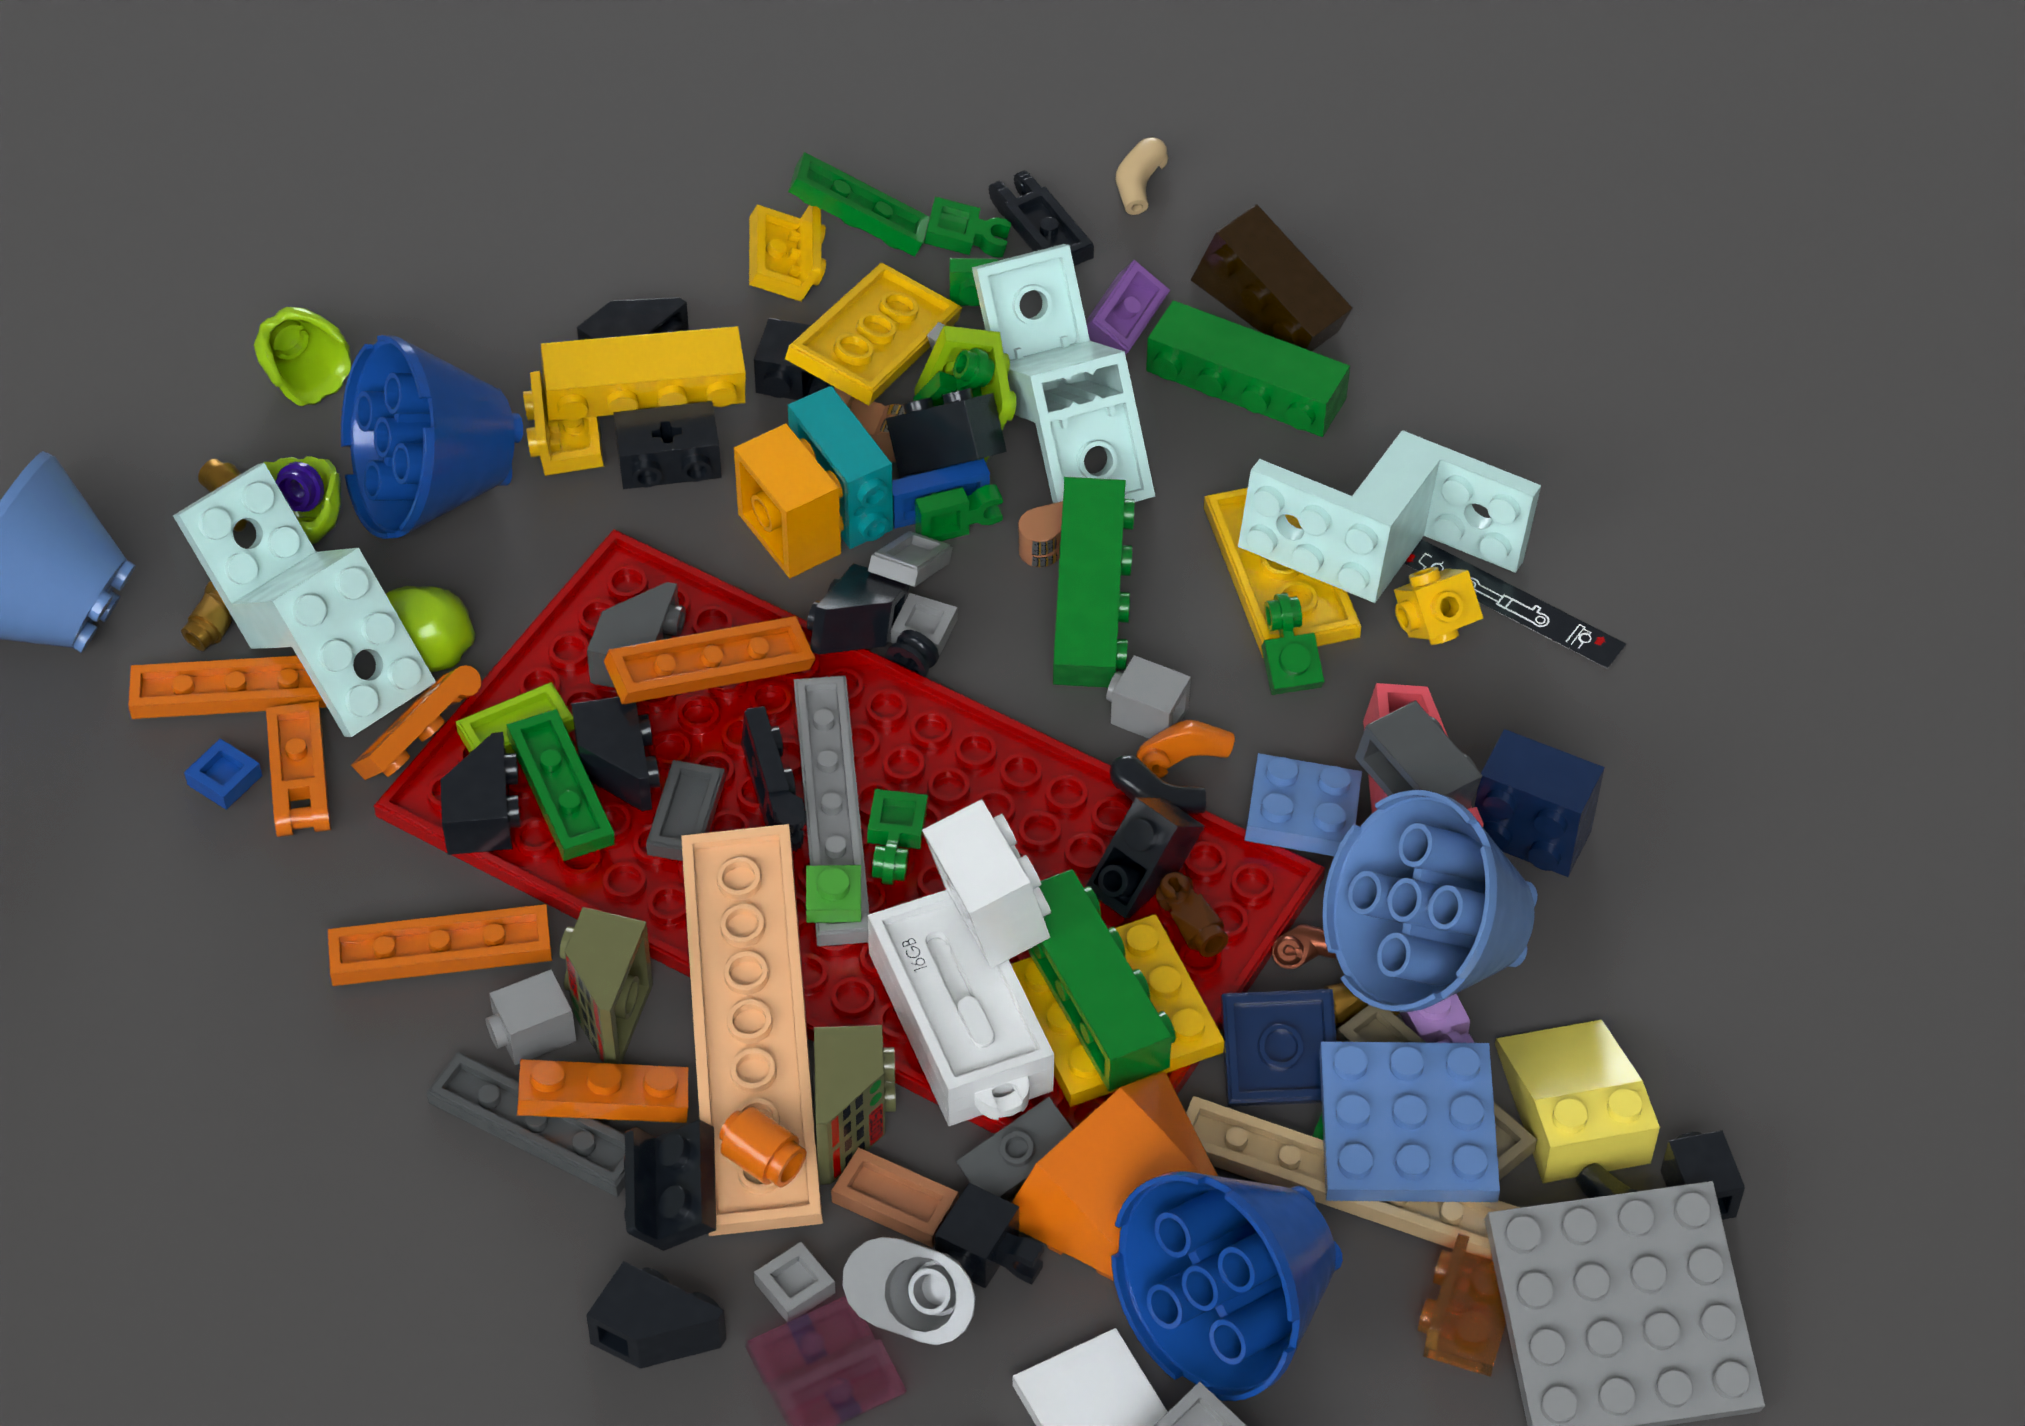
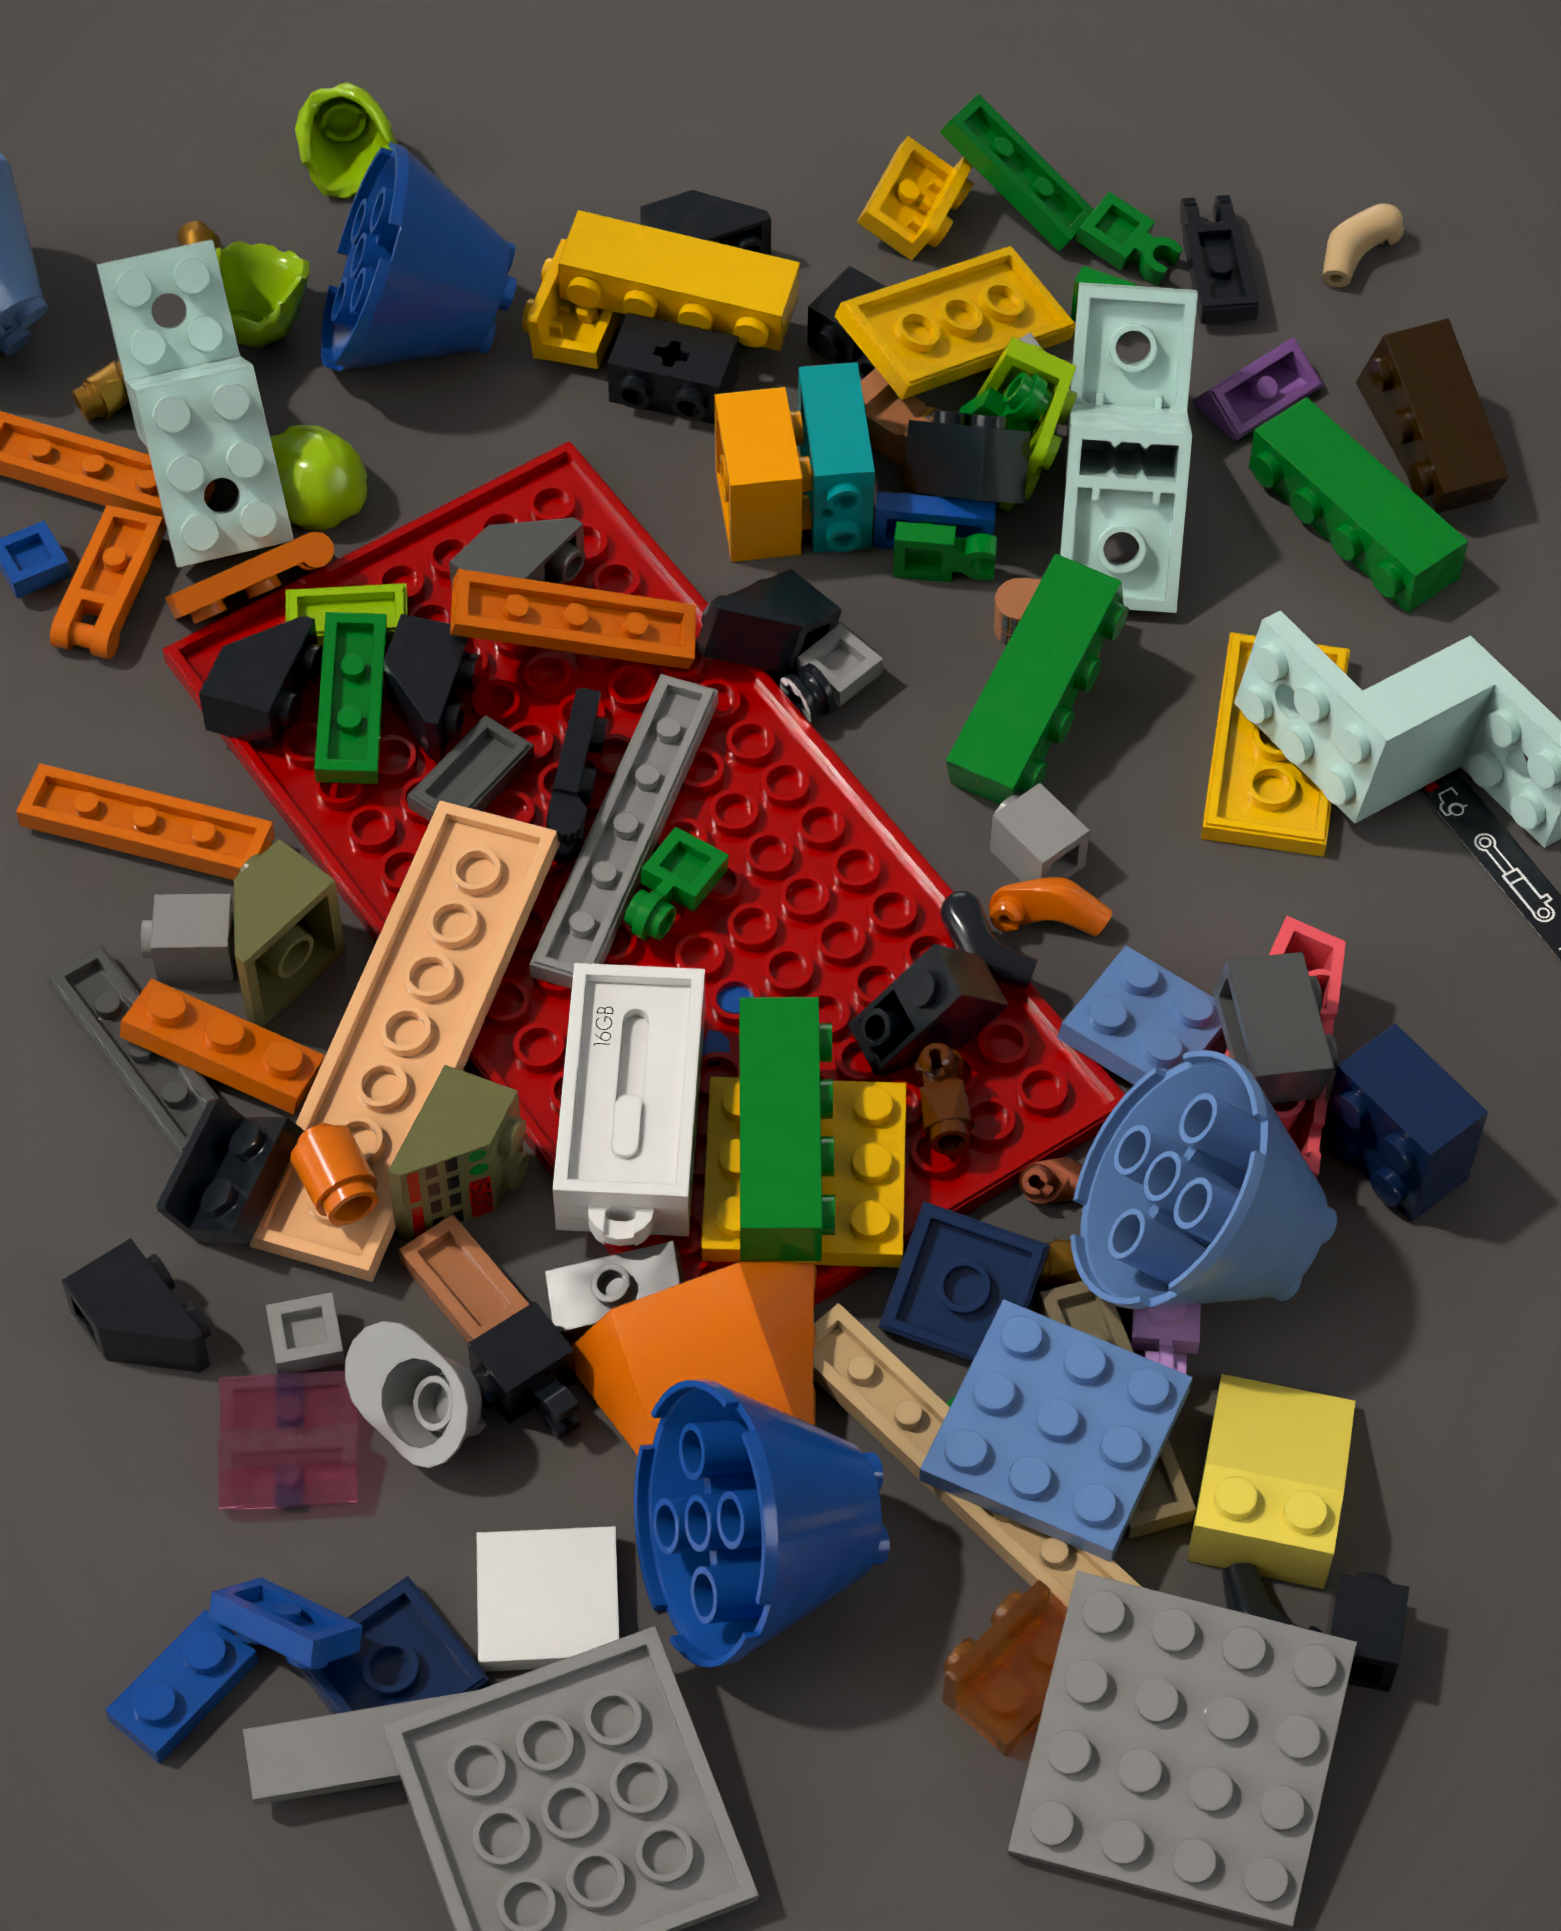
camera: 25 degrees right, 5 degrees up
dark purple plate [275,462,324,512] -> none
bright green plate [806,865,861,923] -> none
light grey tile [868,531,953,587] -> none
white brick [922,799,1051,968] -> none
green plate [1261,593,1325,695] -> none
yellow brick [1394,567,1483,645] -> none

